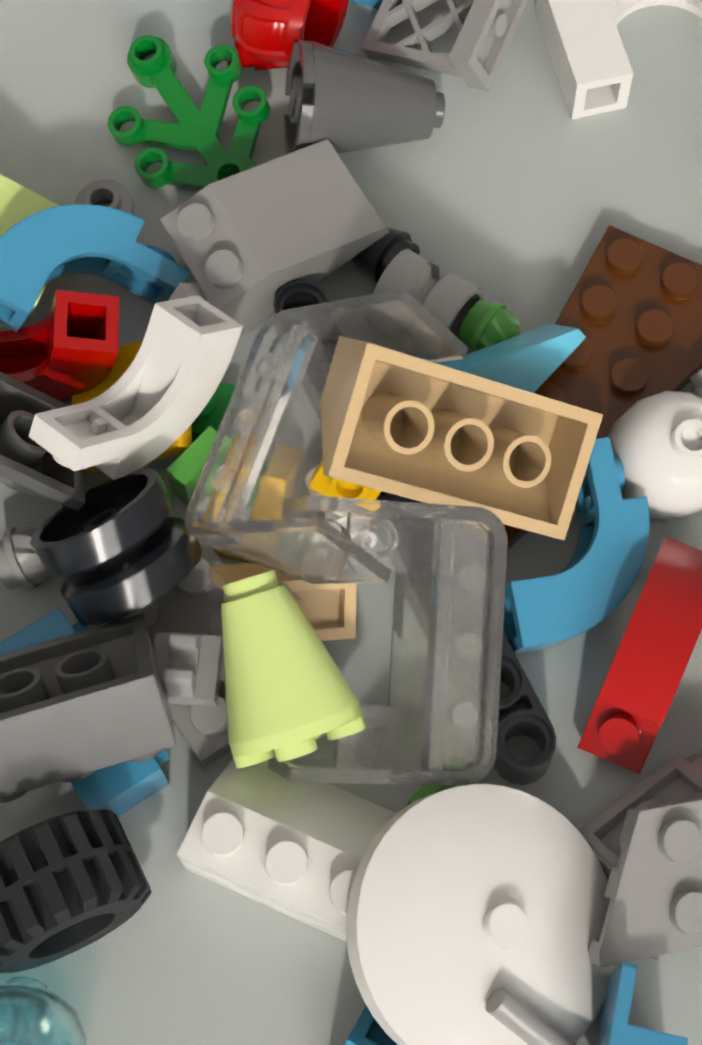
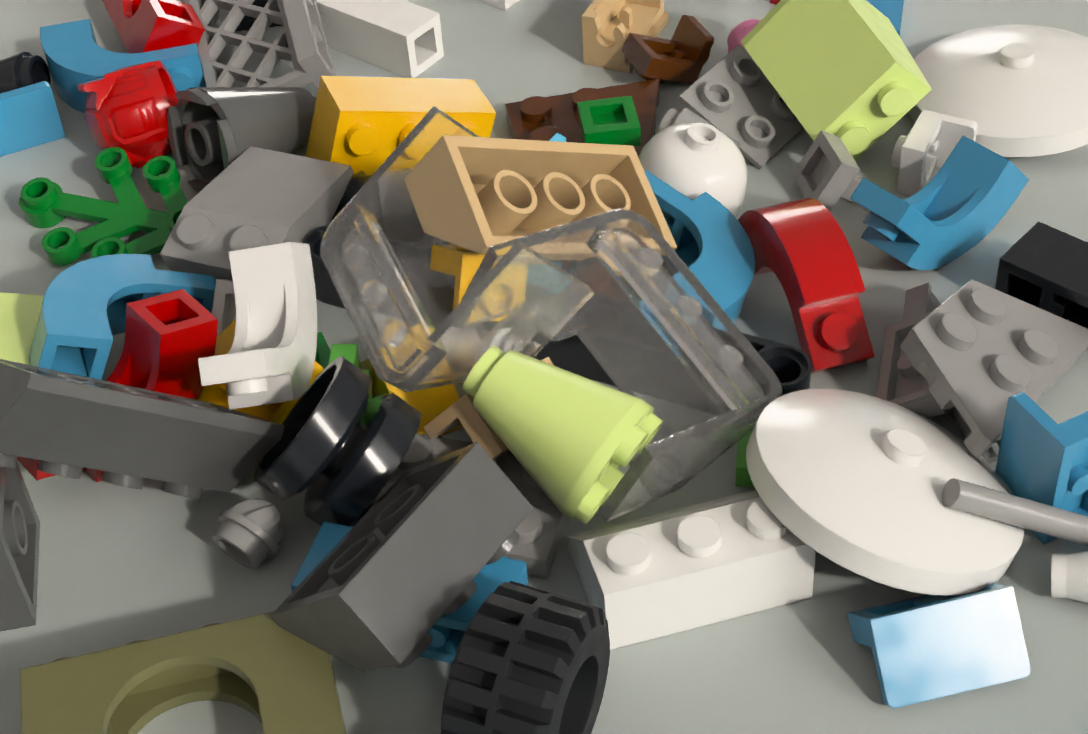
camera: 40 degrees left, 25 degrees down
none -> yellow wedge [306,76,496,175]
none -> green plate [577,95,641,147]

